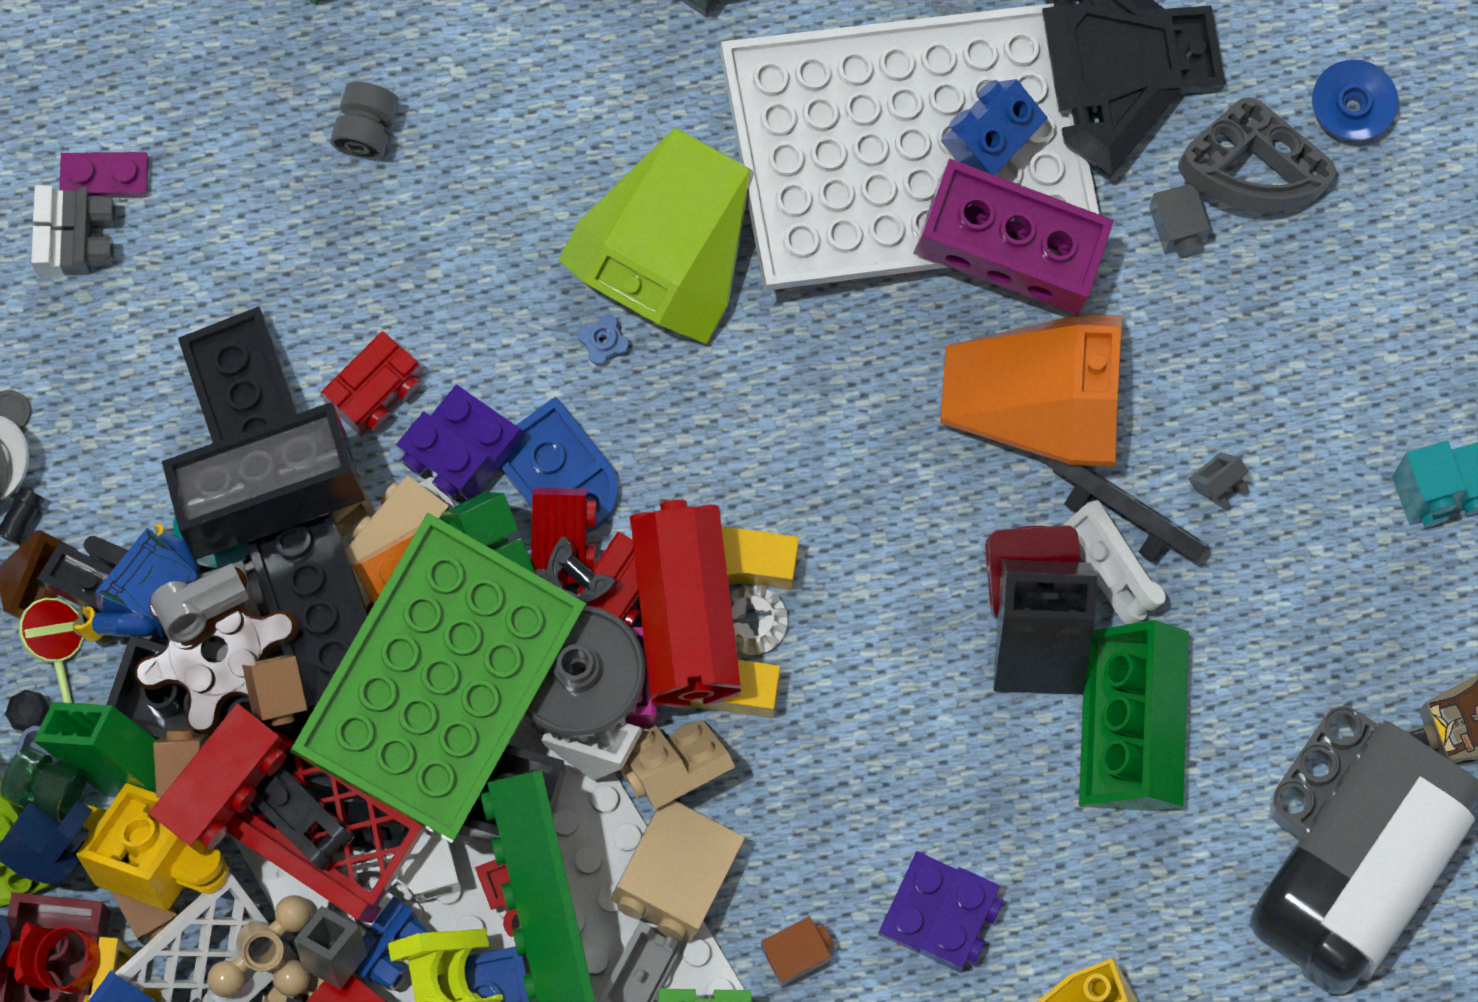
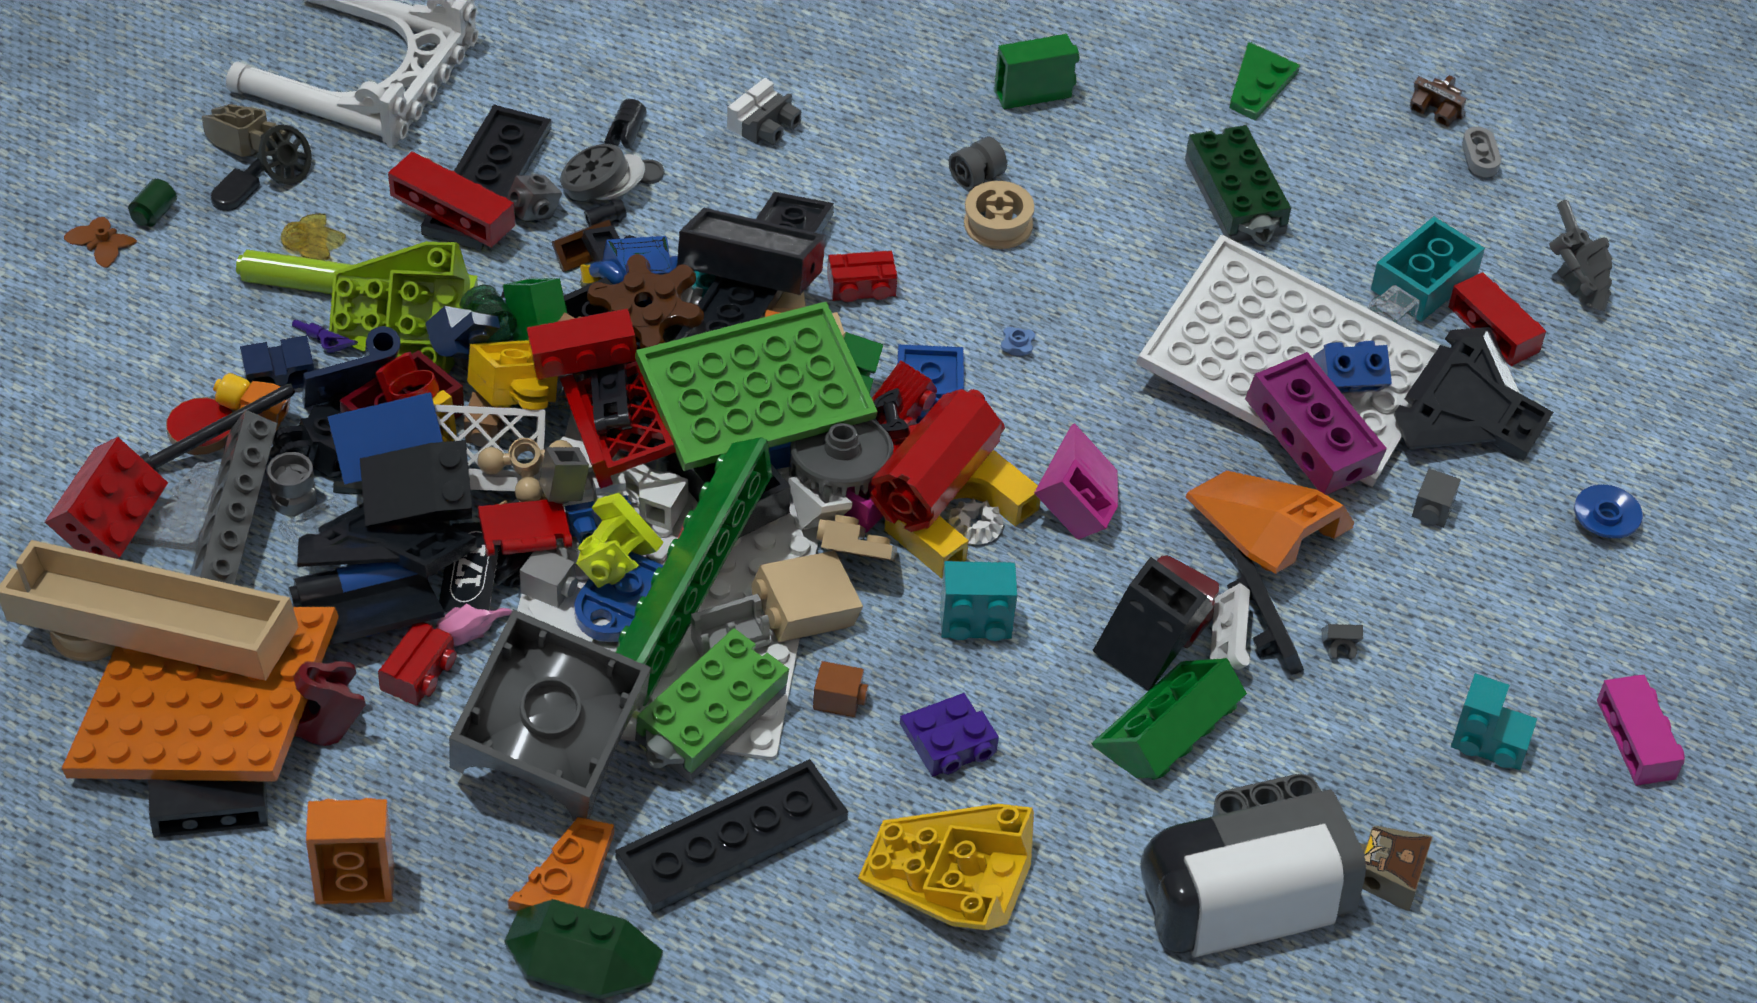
camera: 35 degrees right, 25 degrees down
red piece [19,598,84,703] -> none
magenta plate [59,152,149,198] -> none
light grey piece [151,563,250,643] -> none
medium nougat brick [242,655,307,727] -> none
dark purple plate [396,384,525,501] -> none
lime wedge [558,128,752,344] -> none
dark grey beam [1178,97,1336,212] -> none
none -> teal brick [940,561,1017,641]
none -> tan wheel [964,181,1034,249]
none -> dark pink slope [1034,423,1118,540]

